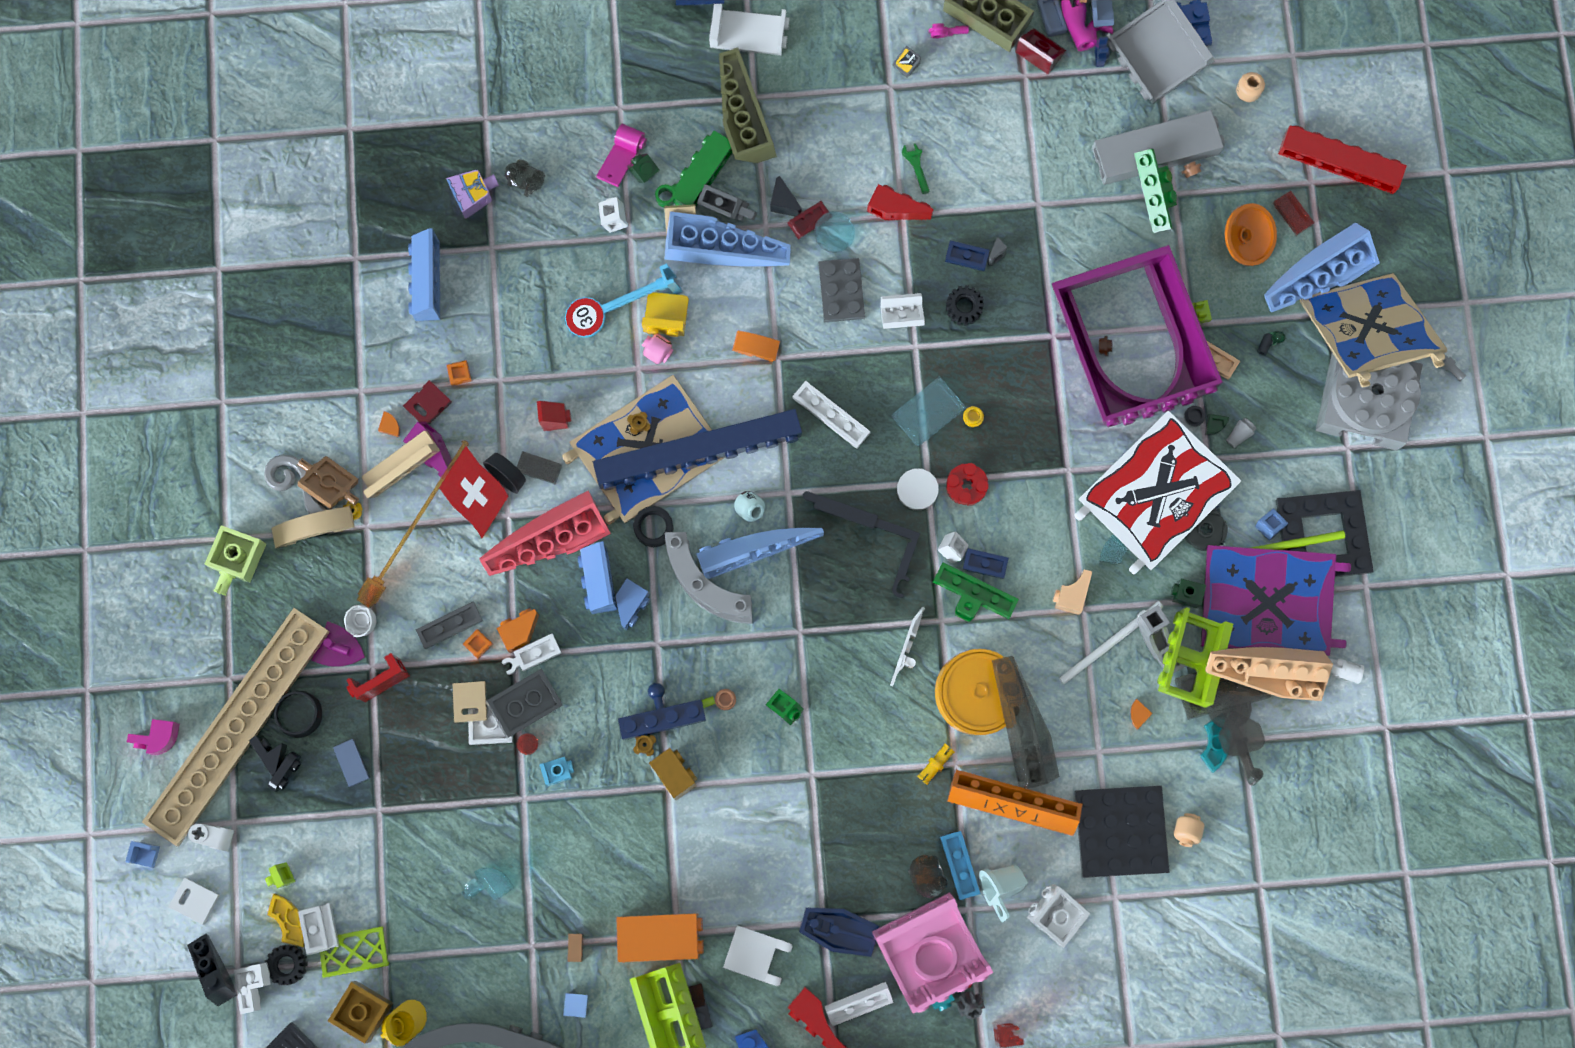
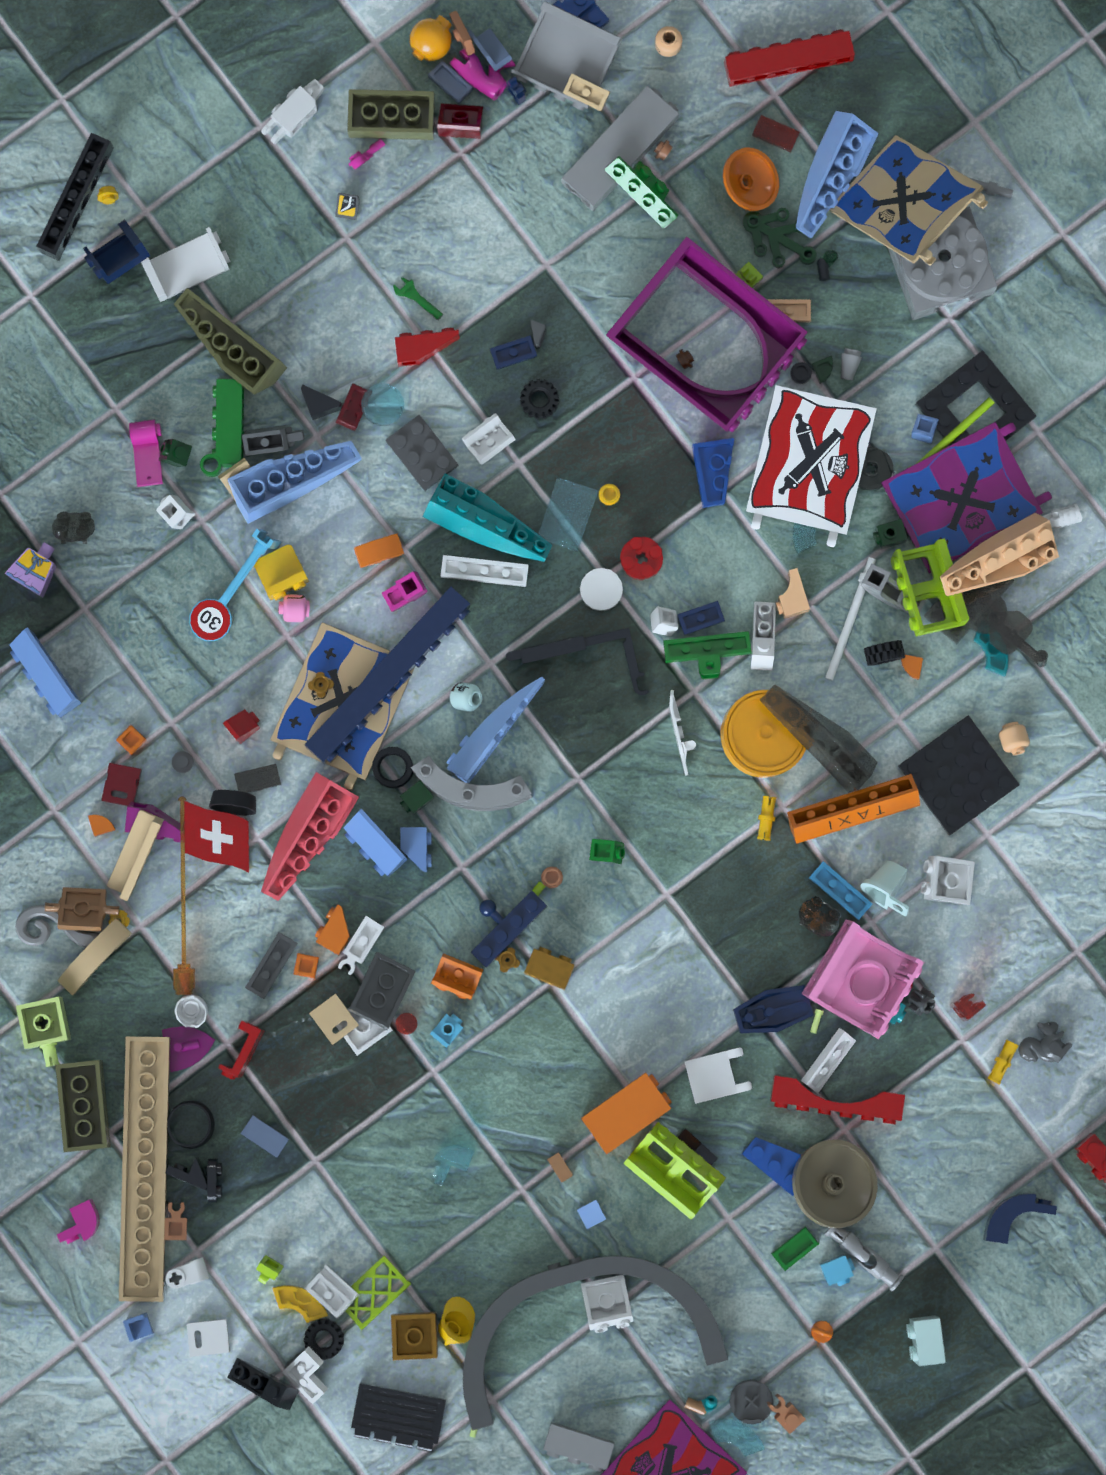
camera: 30 degrees left, 5 degrees up
none -> olive brick [55,1060,111,1152]
none -> nougat plate [164,1202,187,1241]
none -> dark grey plate [172,751,194,773]
none -> dark pink brick [382,571,427,612]
none -> dark green brick [400,780,435,815]
none -> teal wedge [422,473,553,562]
none -> orange bracket [431,953,483,1000]
none -> tan plate [563,74,611,112]
none -> blue wing [692,438,735,508]
none -> dark green plant [743,208,817,268]
none -> white slope [751,602,776,671]
none -> yellowish green piece [810,1009,824,1034]
none -> black tyre [864,640,905,666]

